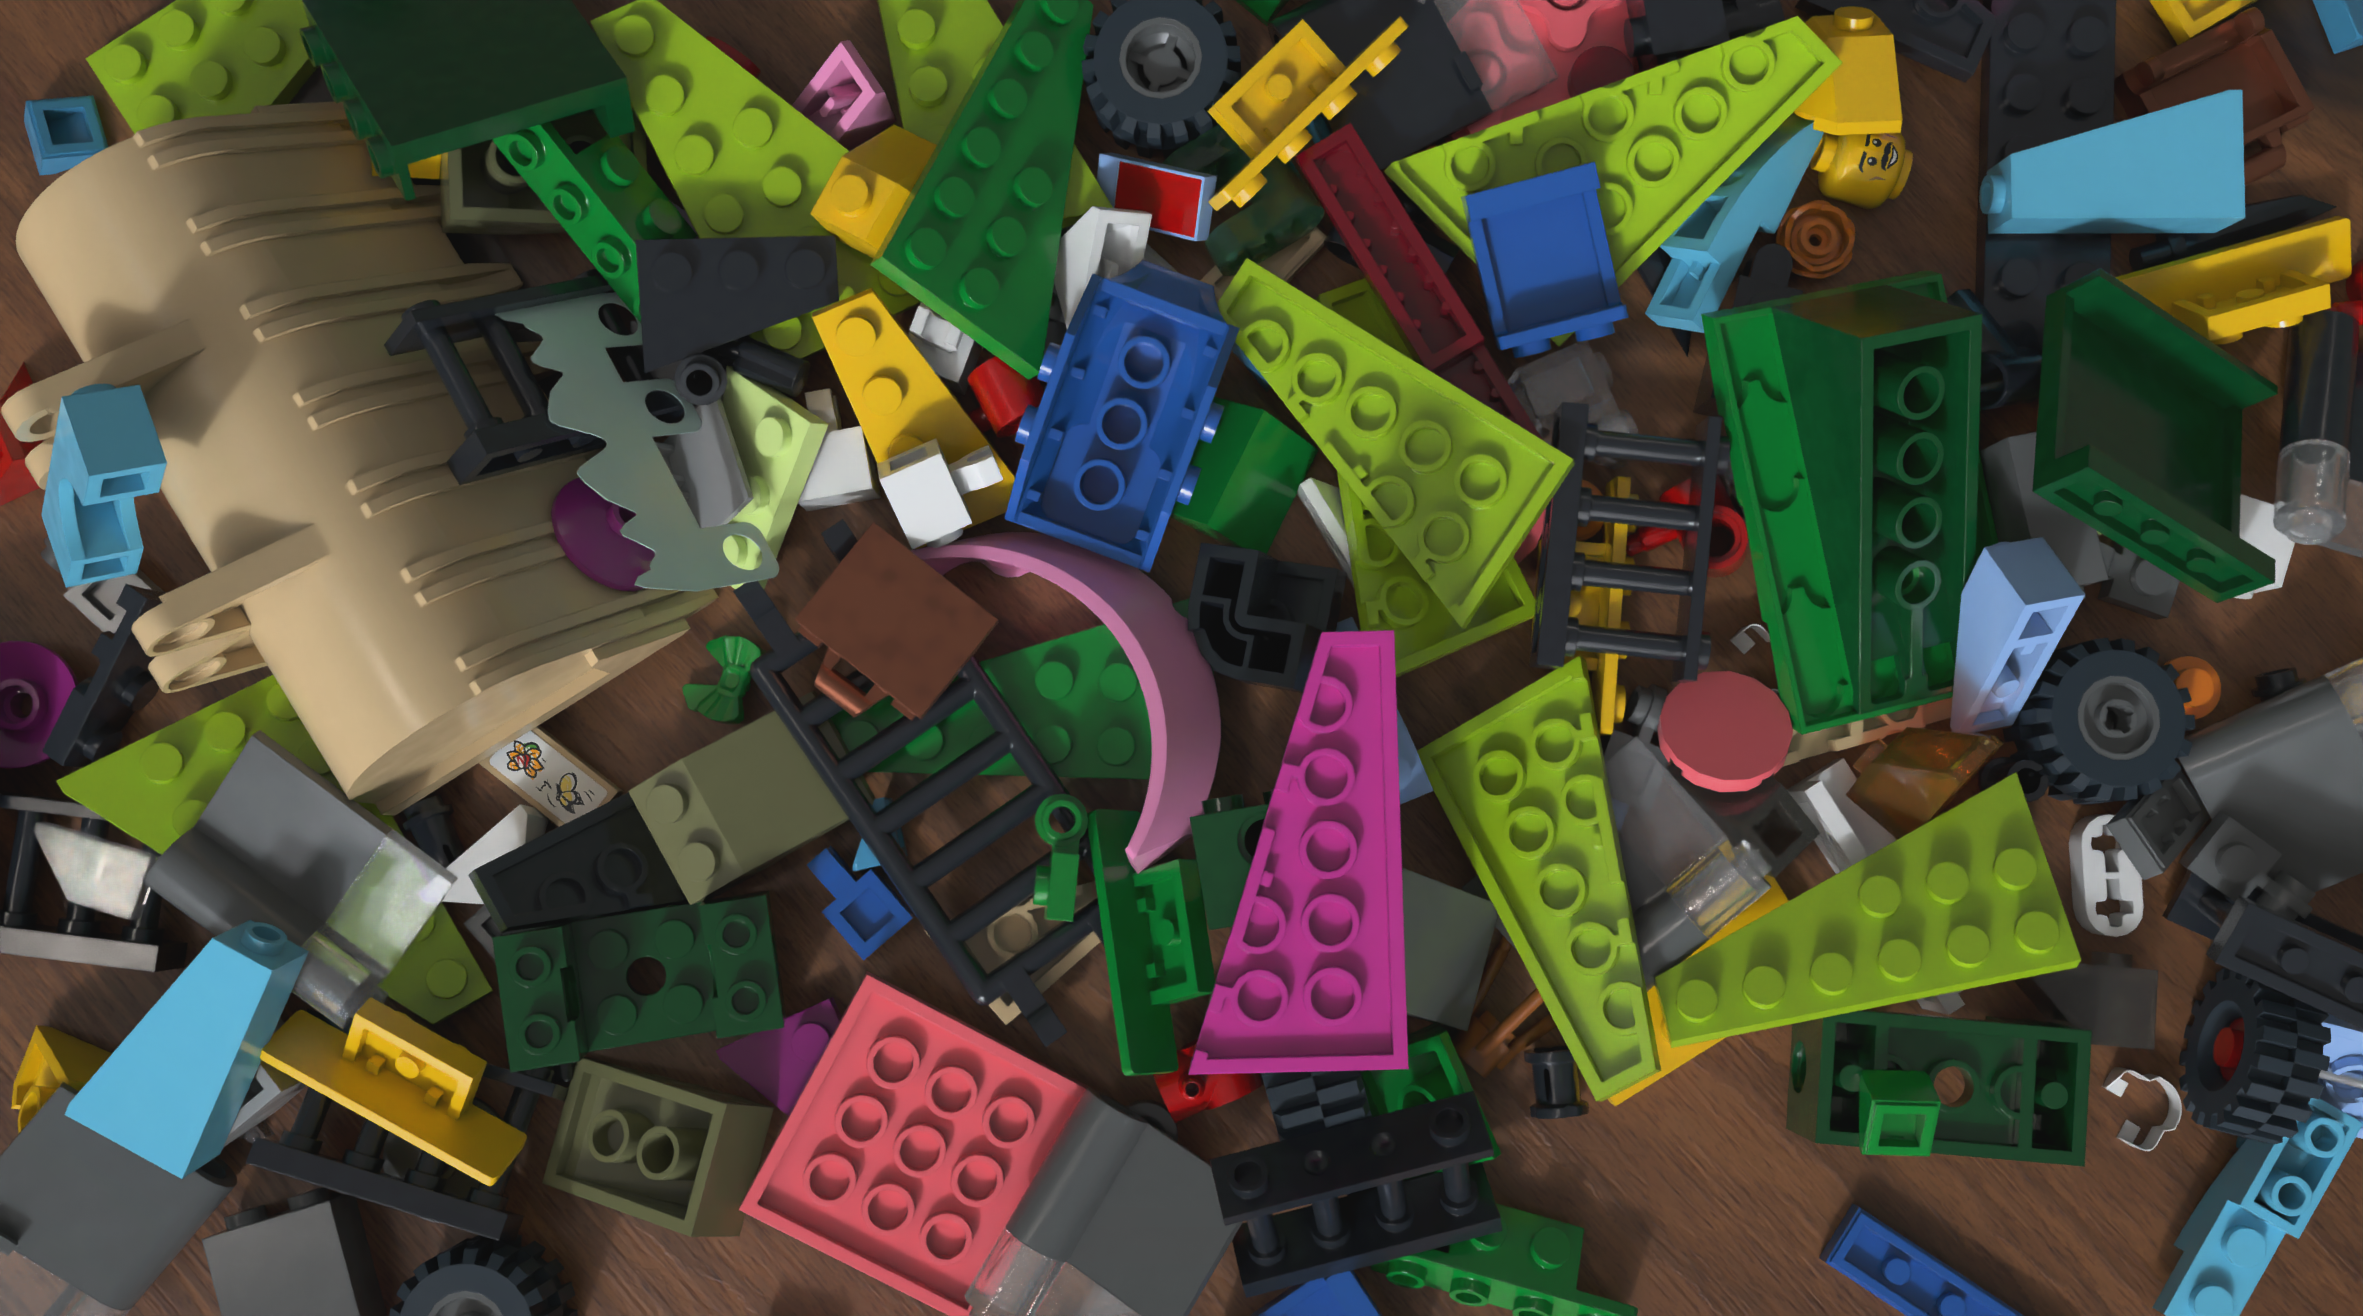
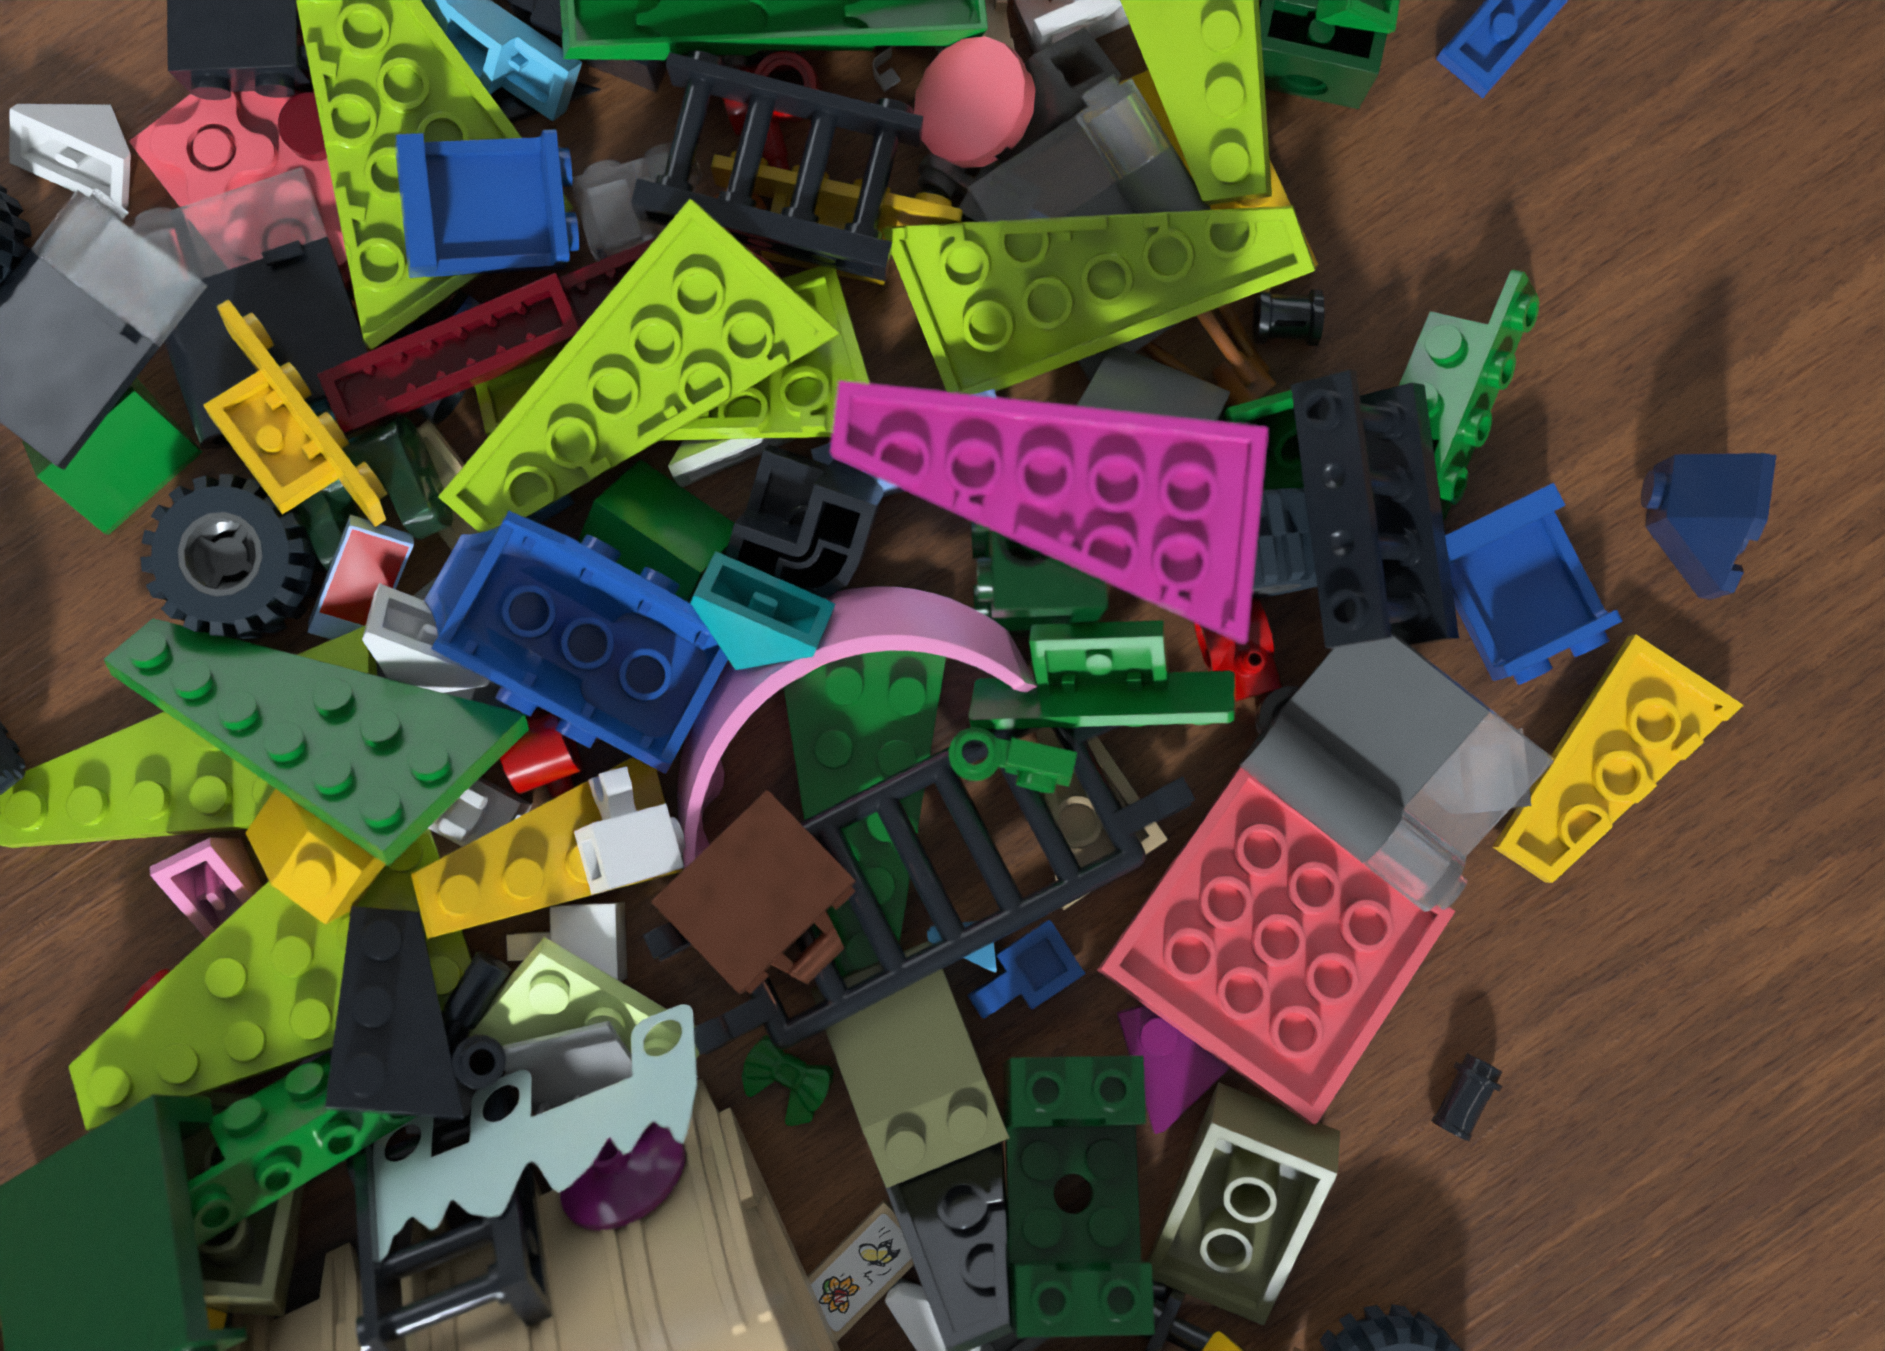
camera: 85 degrees left, 0 degrees up
none -> teal slope [691,551,835,670]

